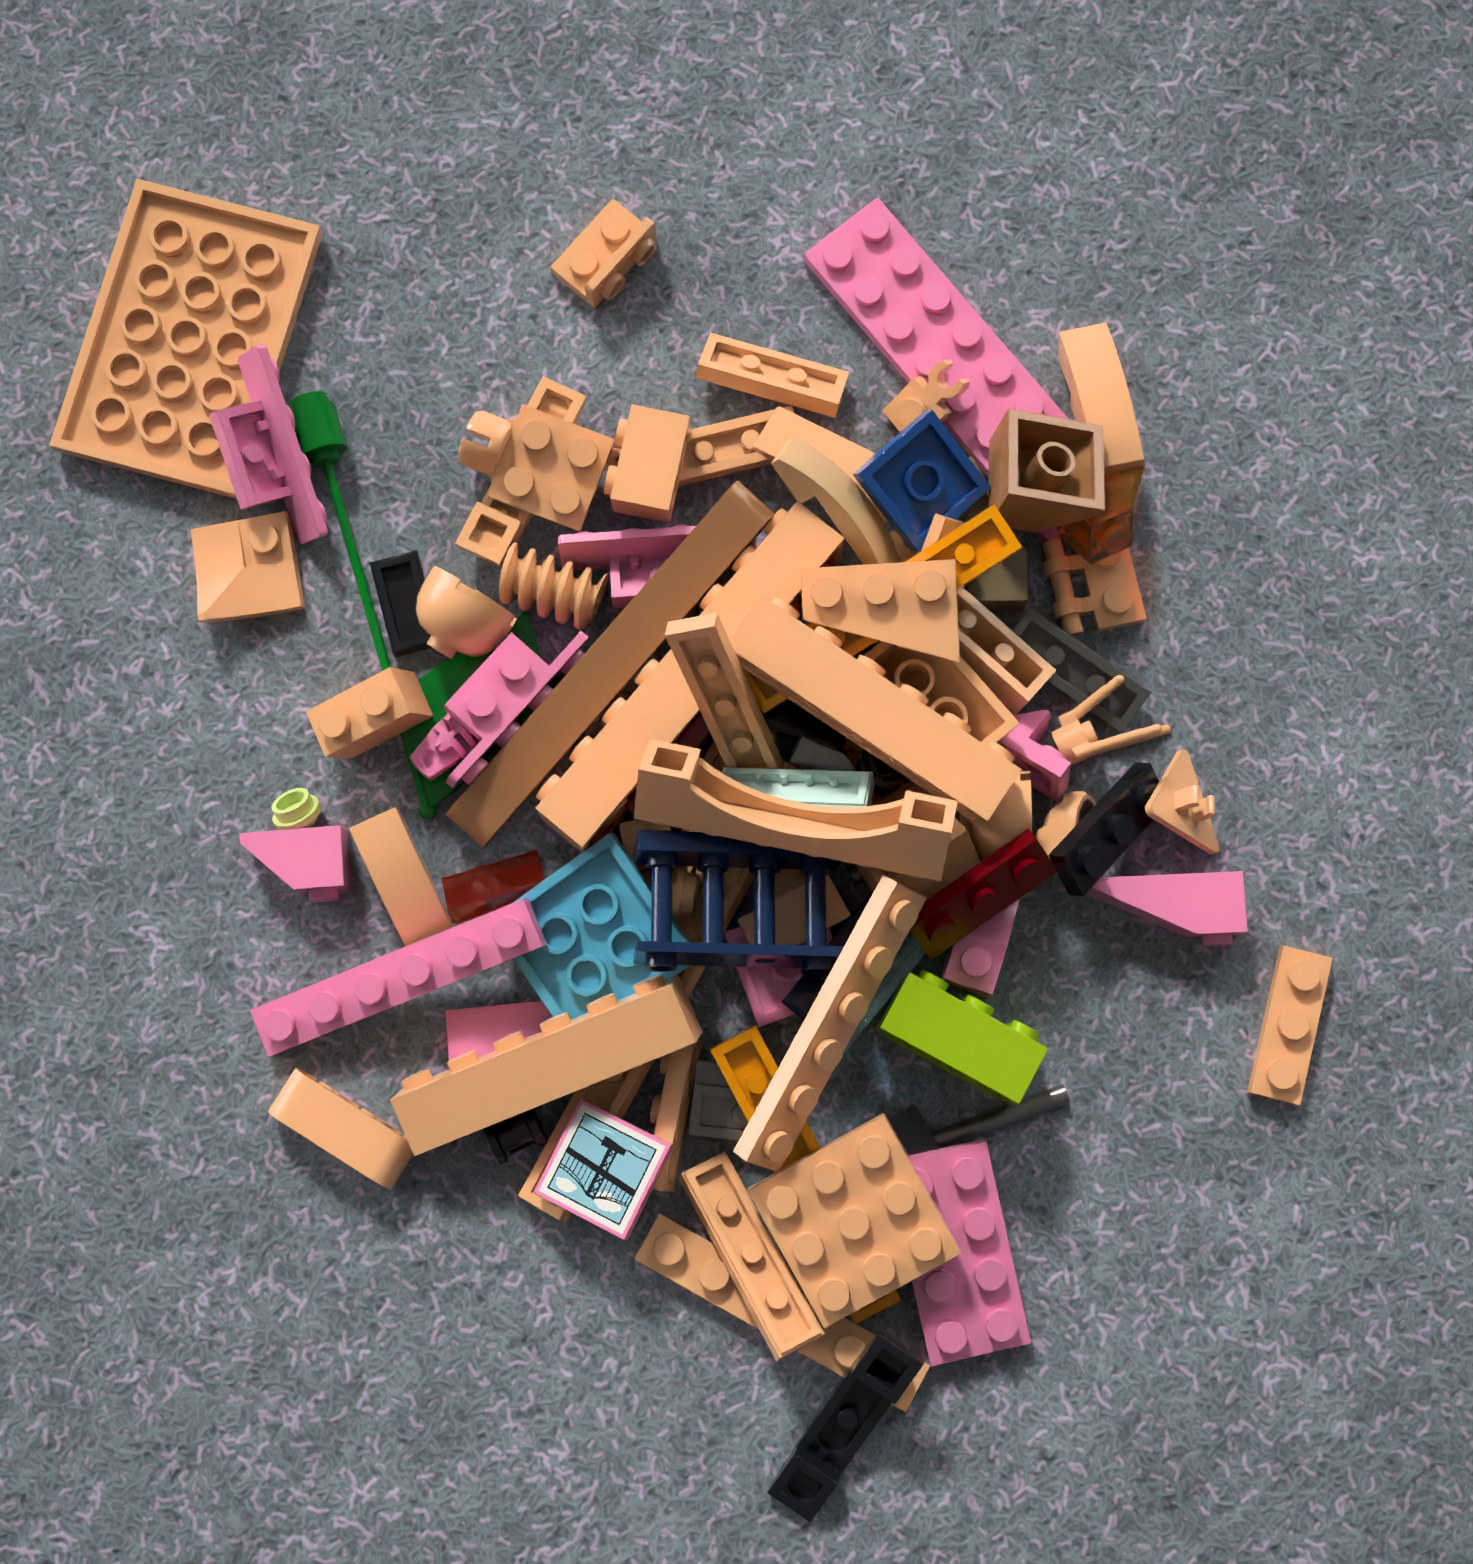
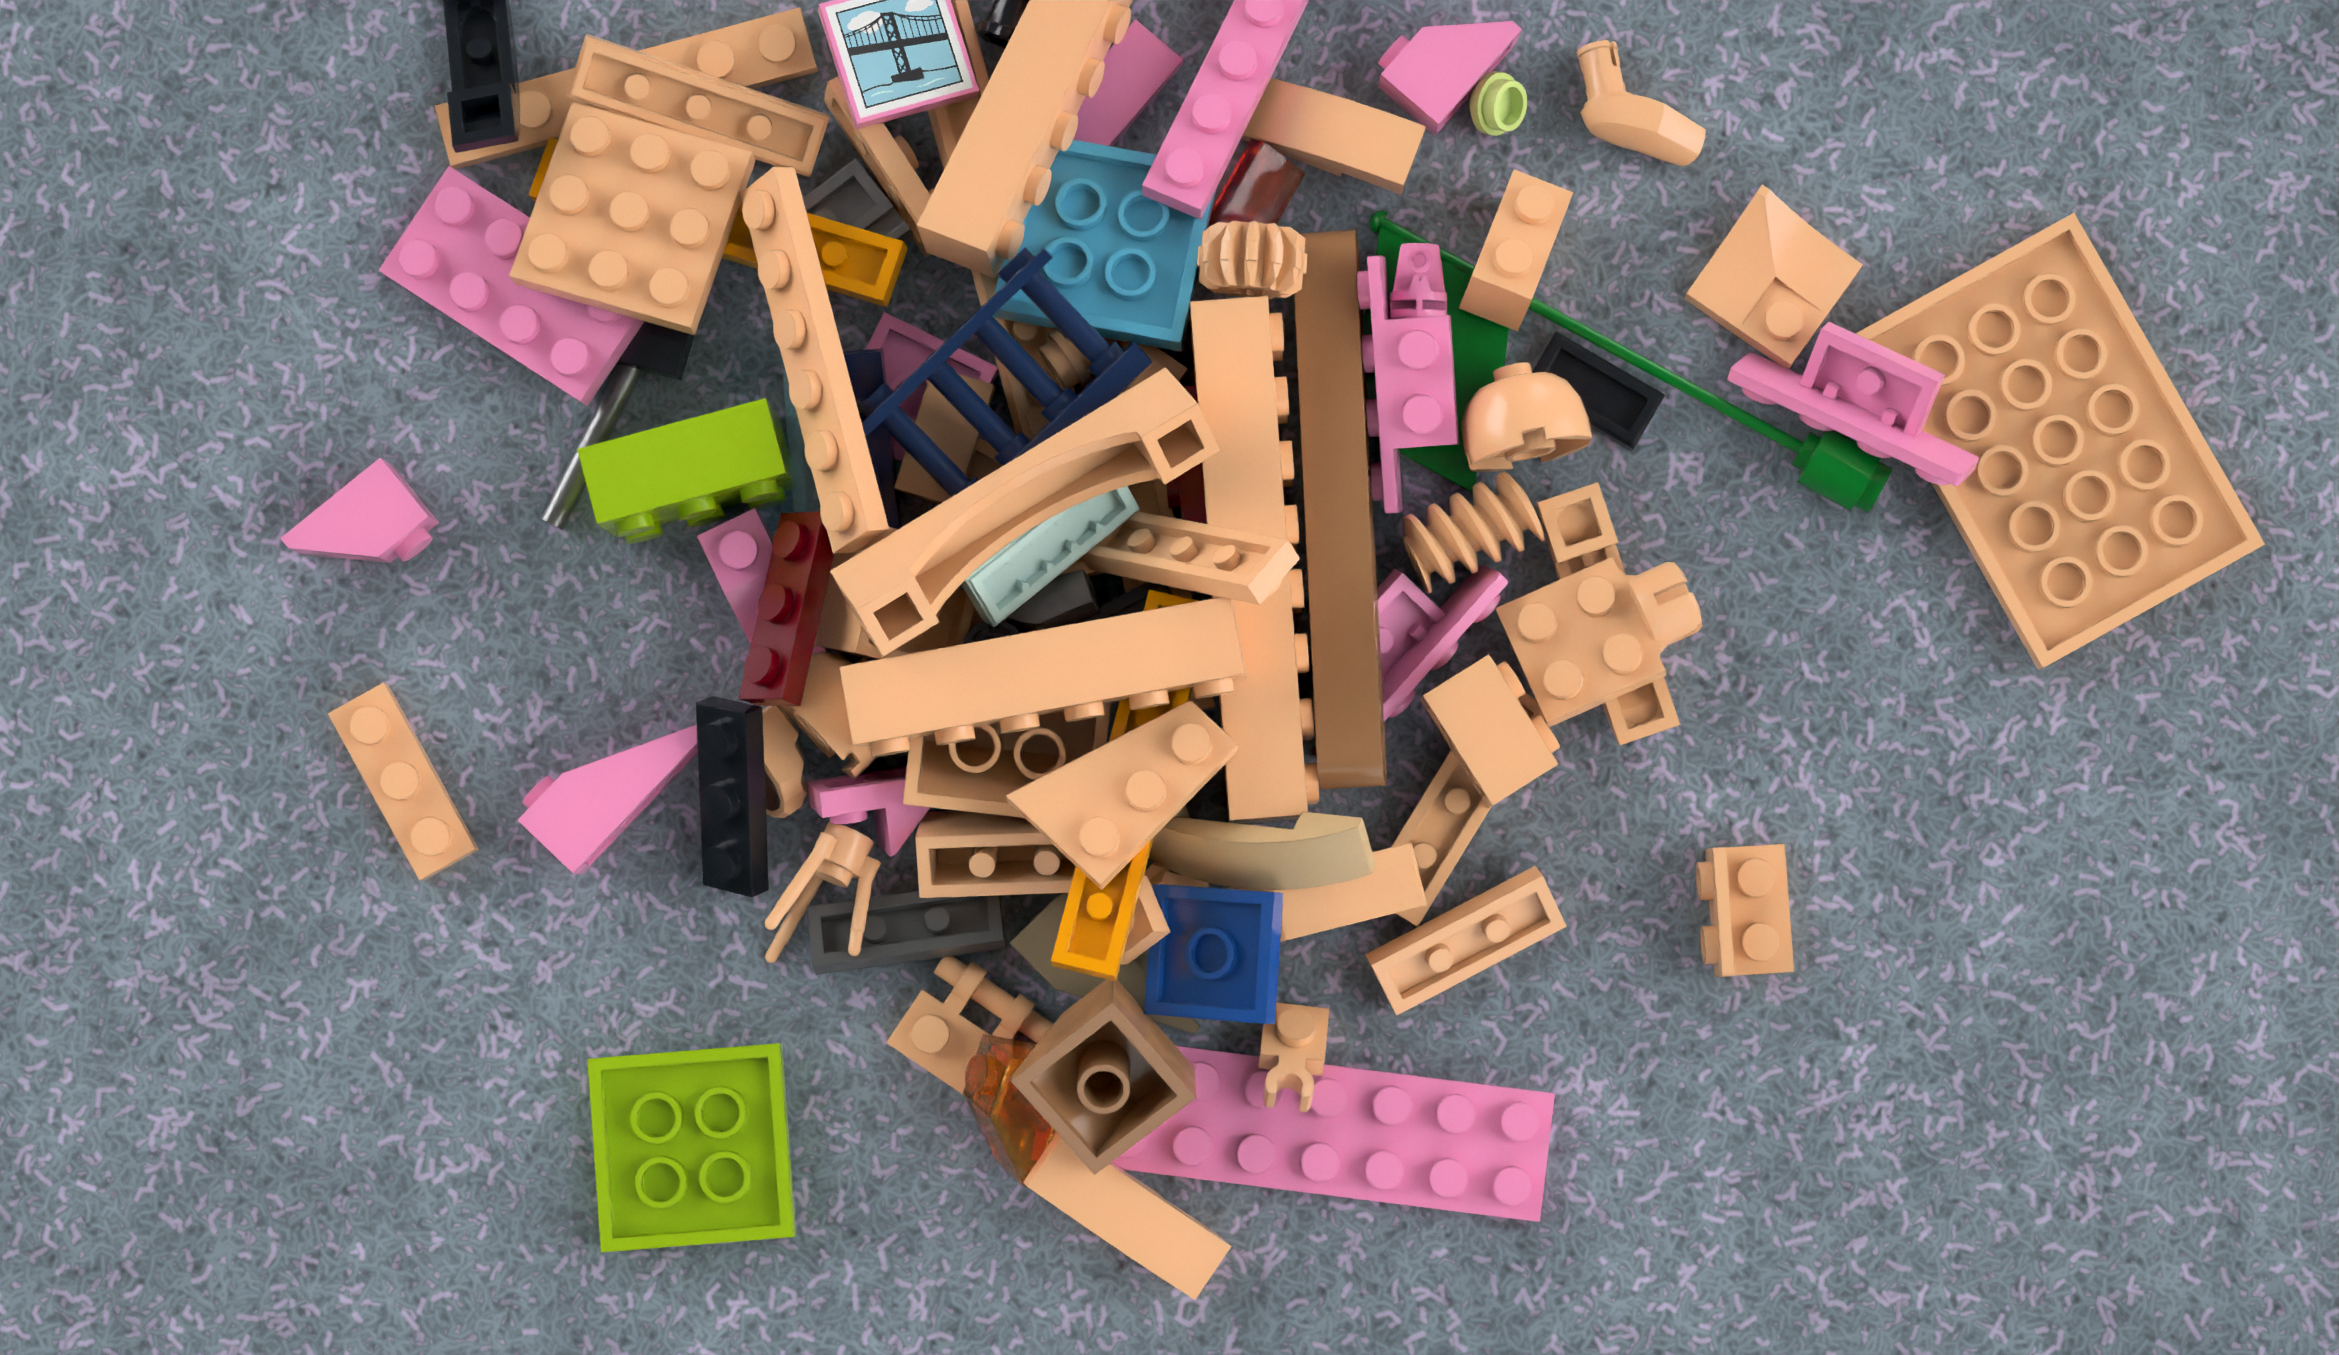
camera: 140 degrees right, 5 degrees up
light nougat piece [1145,749,1220,855] -> none
none -> bright pink slope [280,457,439,563]
none -> lime plate [587,1043,796,1252]
none -> light nougat gear [1197,220,1308,300]
none -> light nougat arm [1577,40,1706,167]

